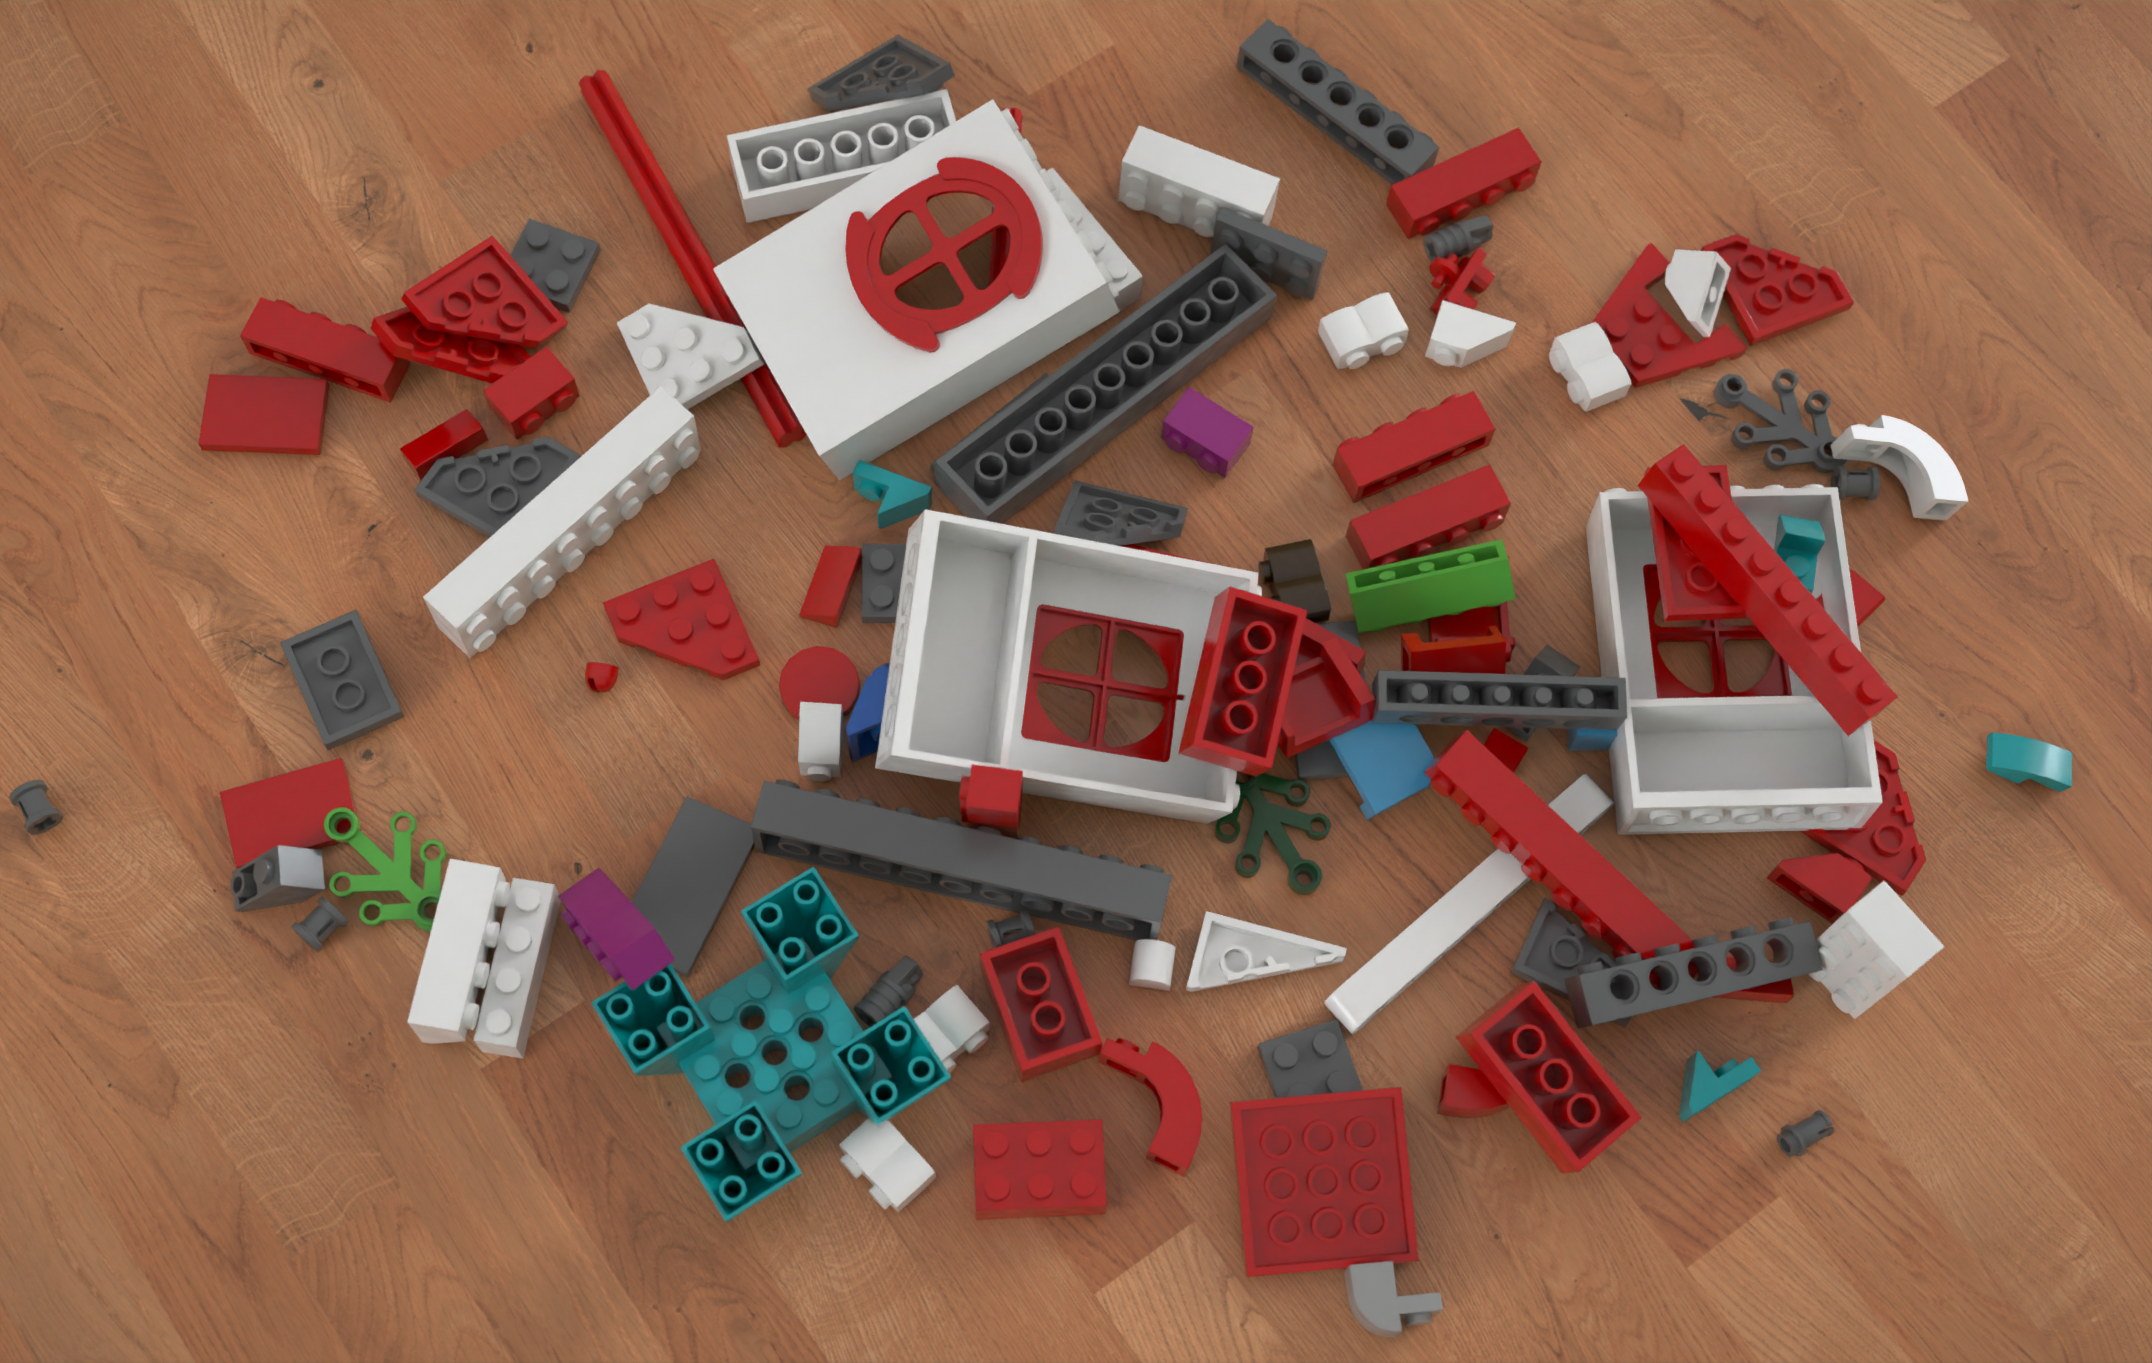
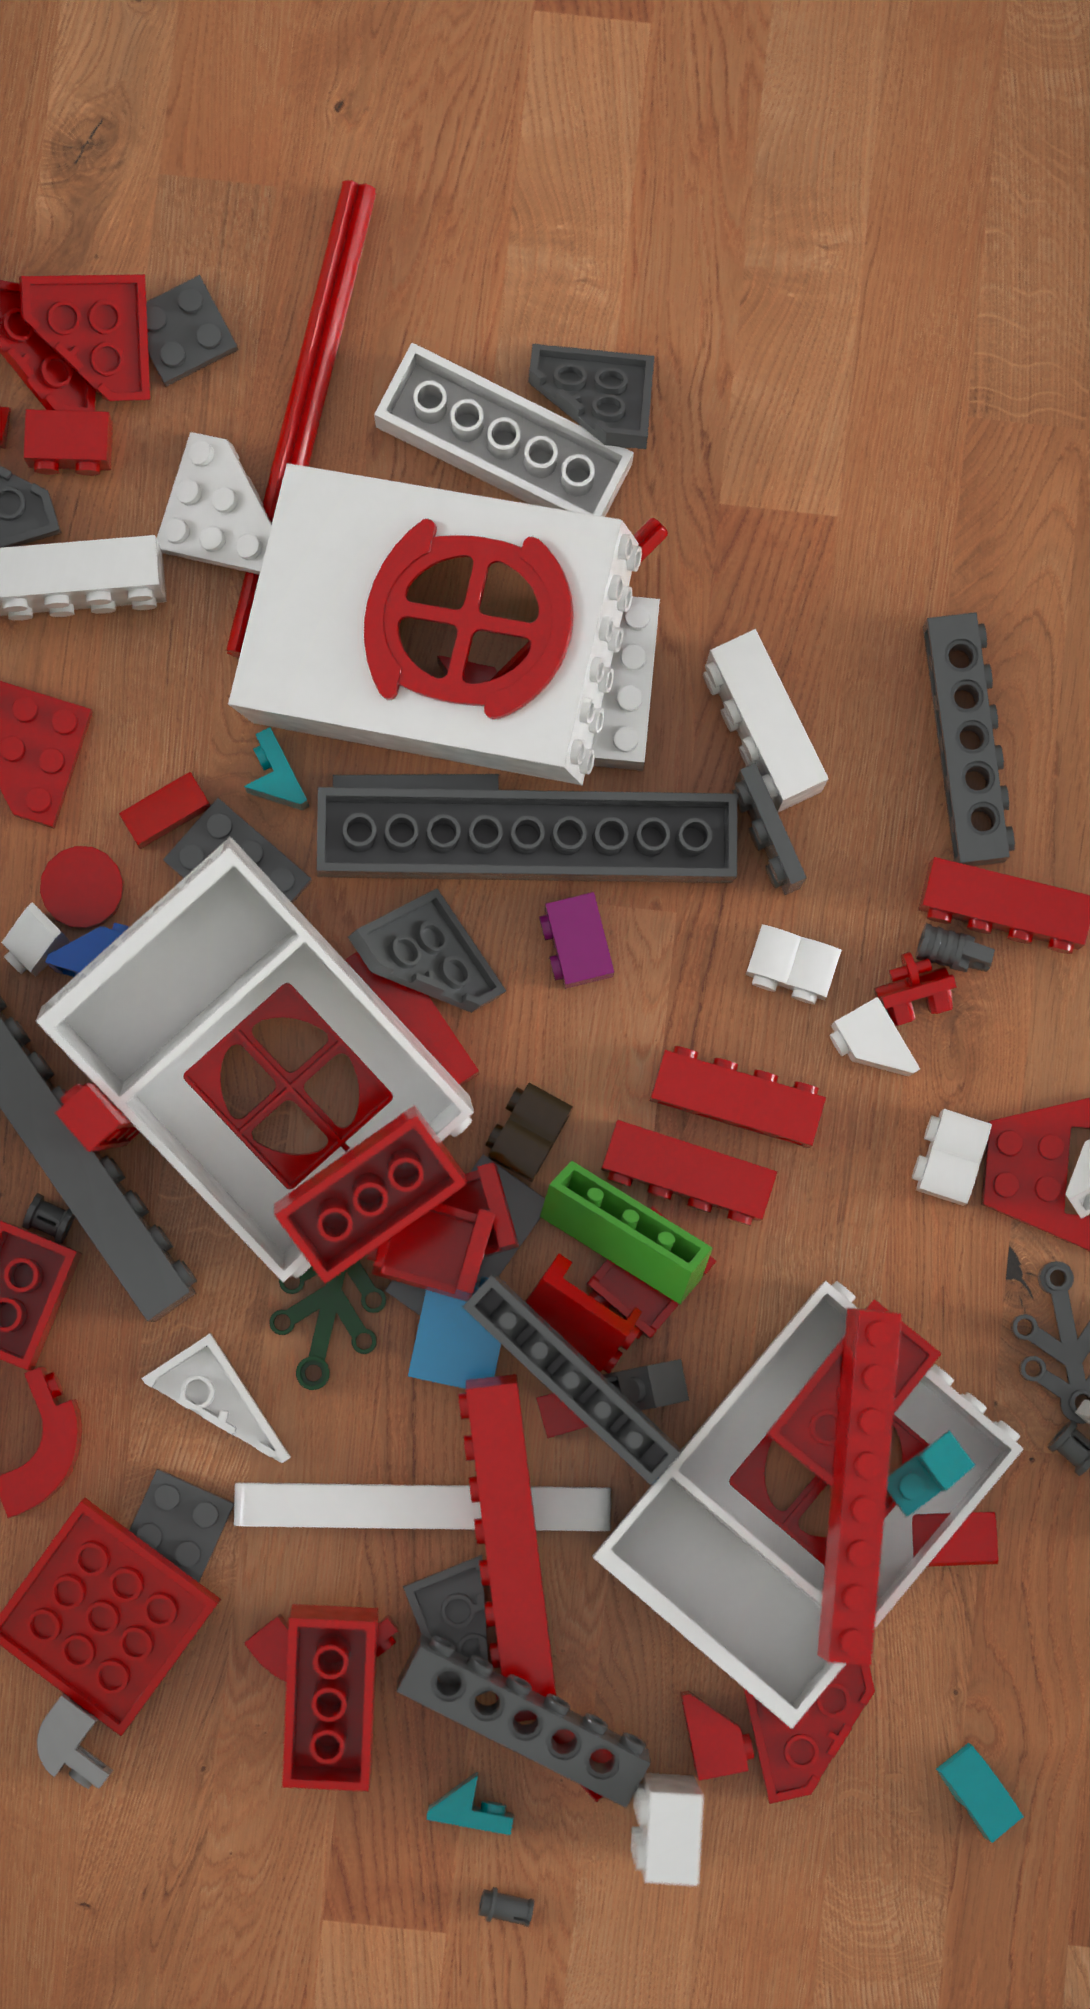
camera: 40 degrees right, 15 degrees up
white brick [1129,939,1176,991] -> none

